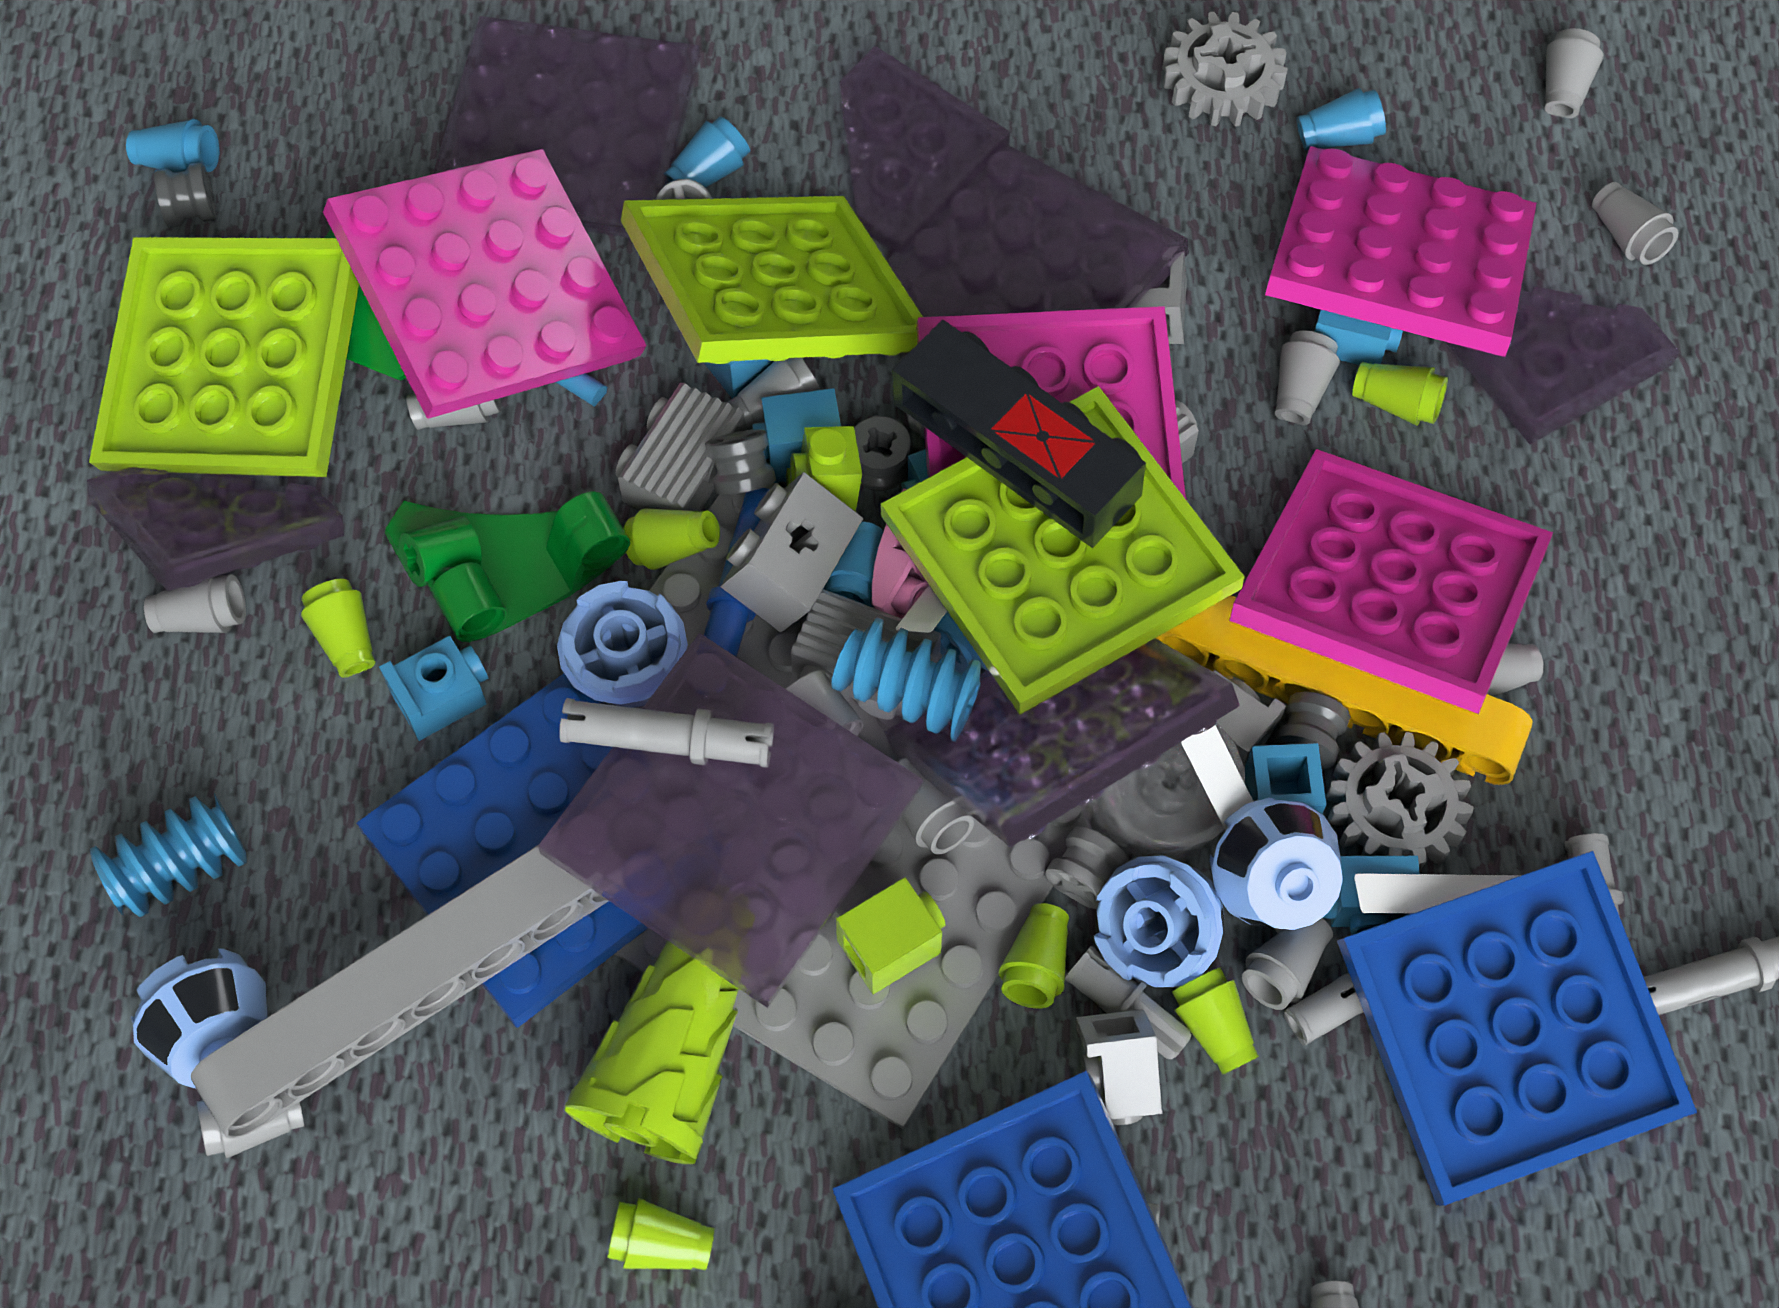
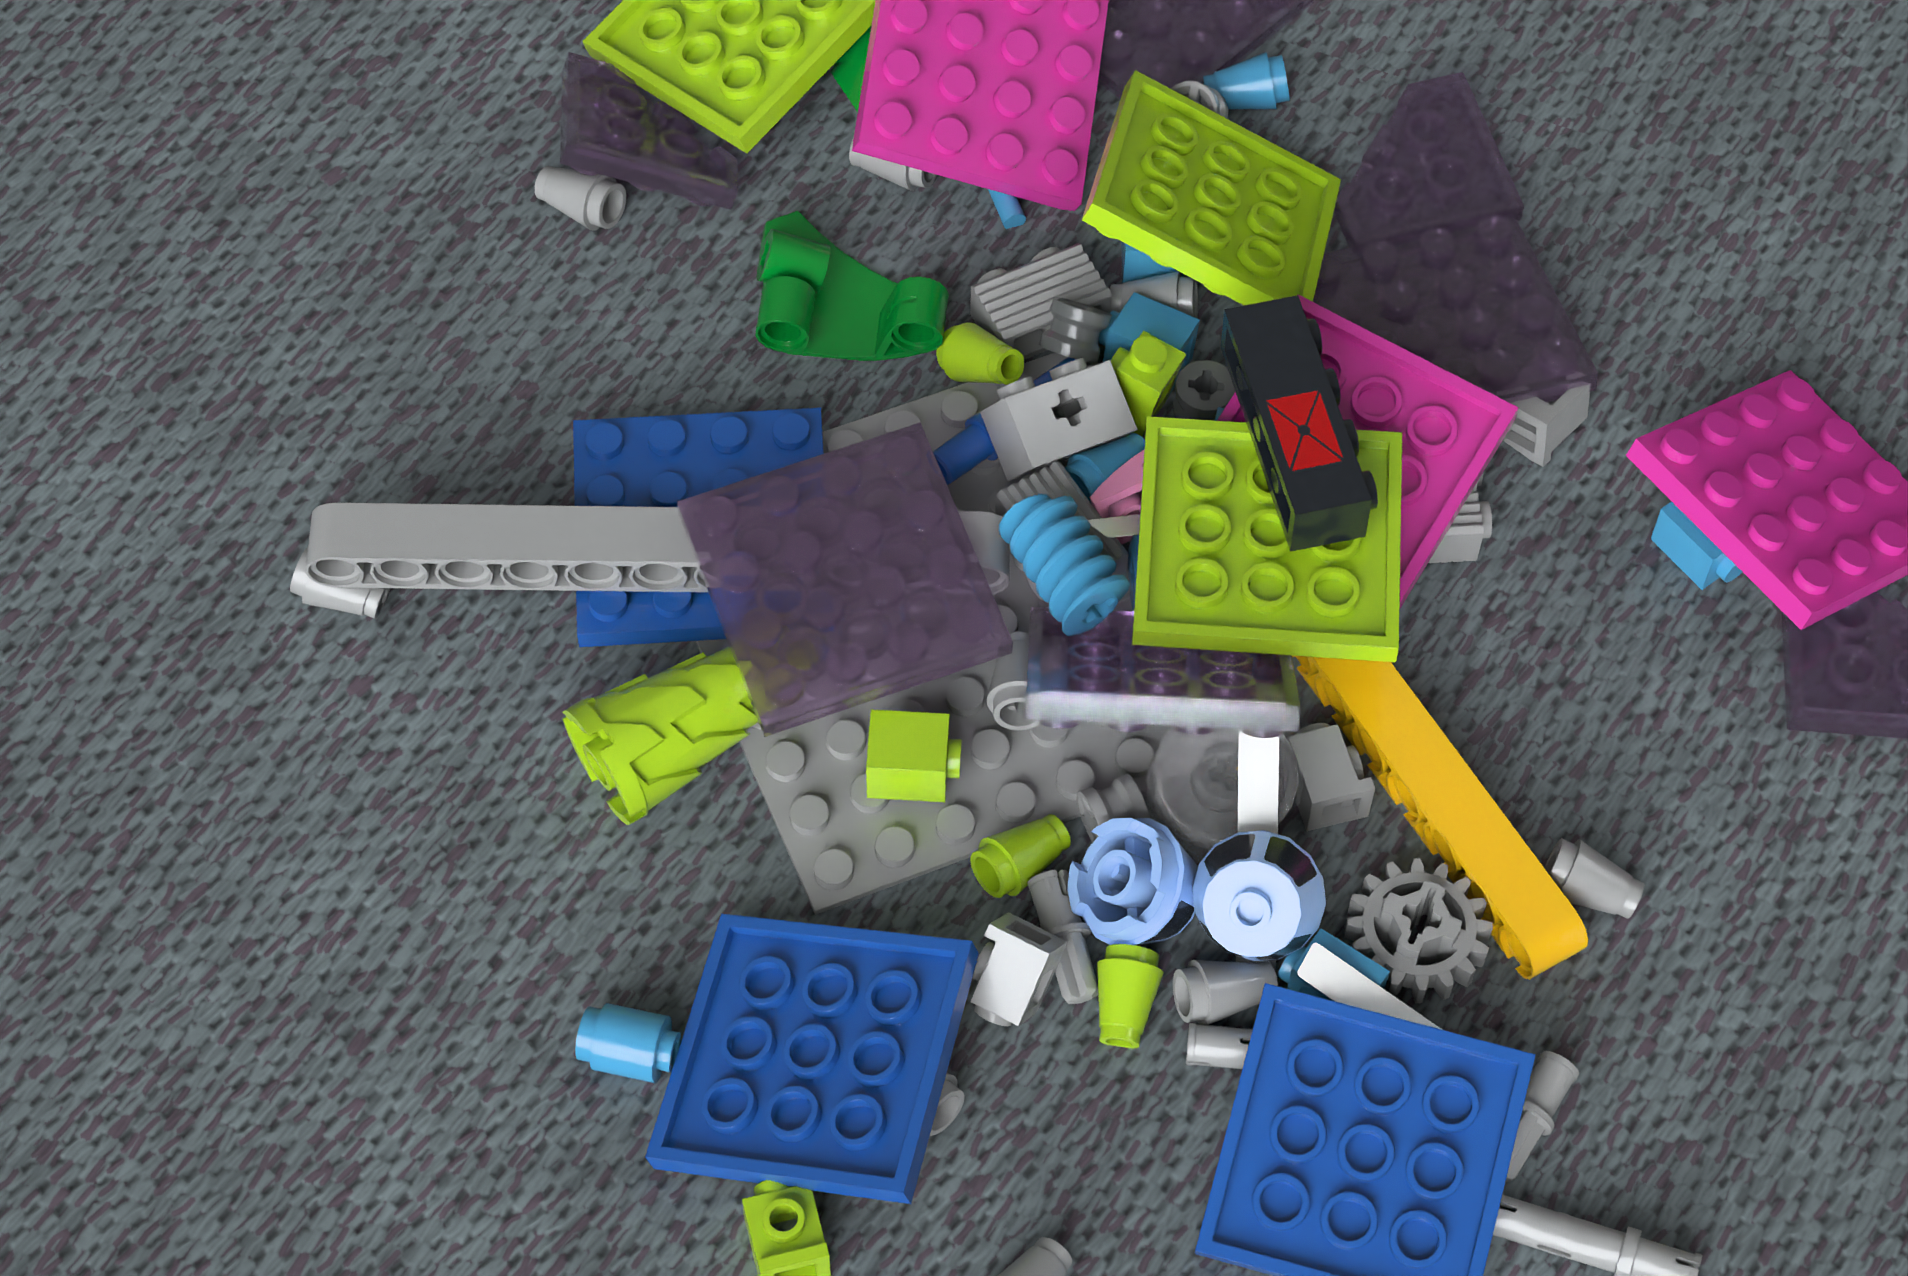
camera: 35 degrees right, 5 degrees down
dark azure piece [90,793,247,917] -> none
light blue cone [131,949,267,1088] -> none
lime cone [301,579,376,678] -> none
dark azure brick [379,636,489,741] -> none
light blue cone [557,581,688,708] -> none
light grey pin [560,698,774,768] -> none
lime cone [607,1198,715,1270] -> none
light grey gear [1162,12,1288,126] -> none
dark pink plate [1229,449,1553,714] -> none
dark azure brick [1242,743,1326,814] -> none
dark grey wheel [1273,691,1351,769] -> none
light grey cone [1275,331,1340,425] -> none
dark azure cone [1296,88,1386,150] -> none
lime cone [1352,362,1448,426] -> none

